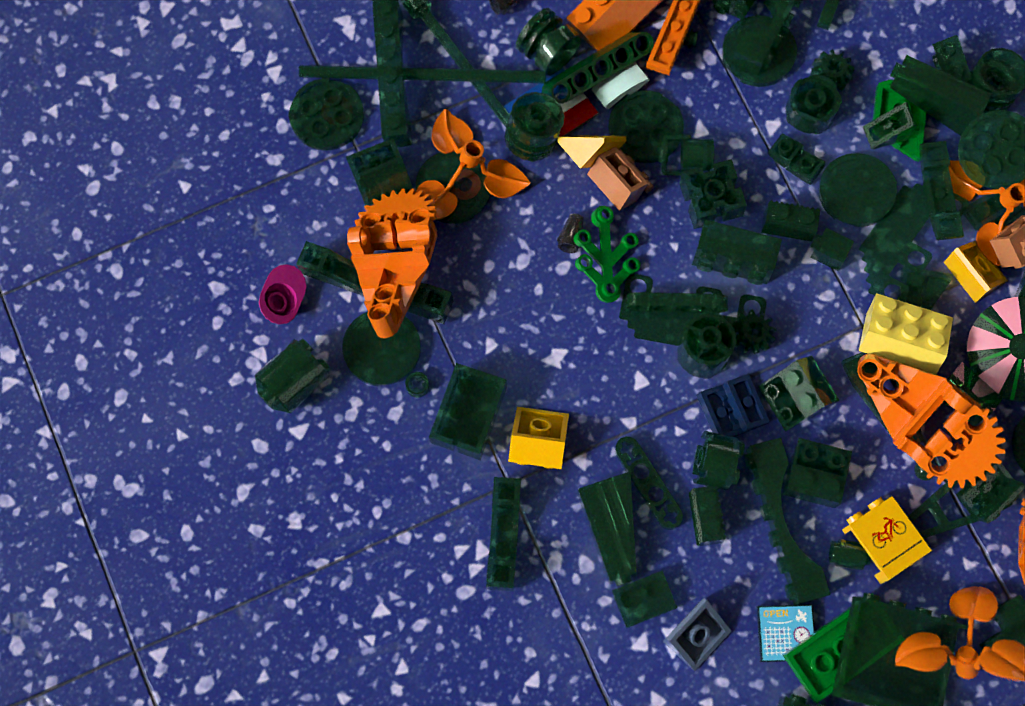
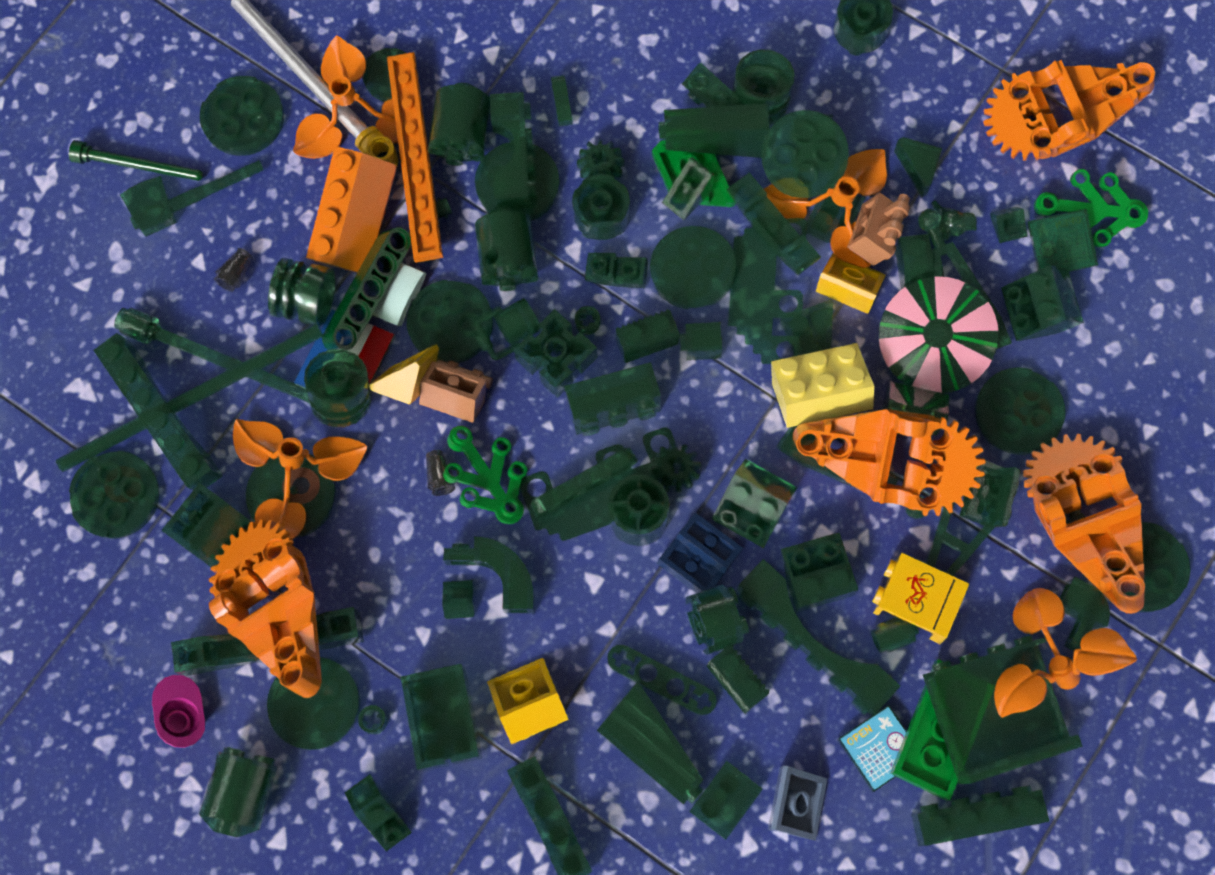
camera: 30 degrees left, 0 degrees up
none -> clear green slope [344,774,412,852]
none -> clear green slope [442,580,475,619]
none -> clear green arch [443,536,535,614]
none -> clear green cylinder [475,207,539,292]
none -> clear green bush [575,306,601,335]

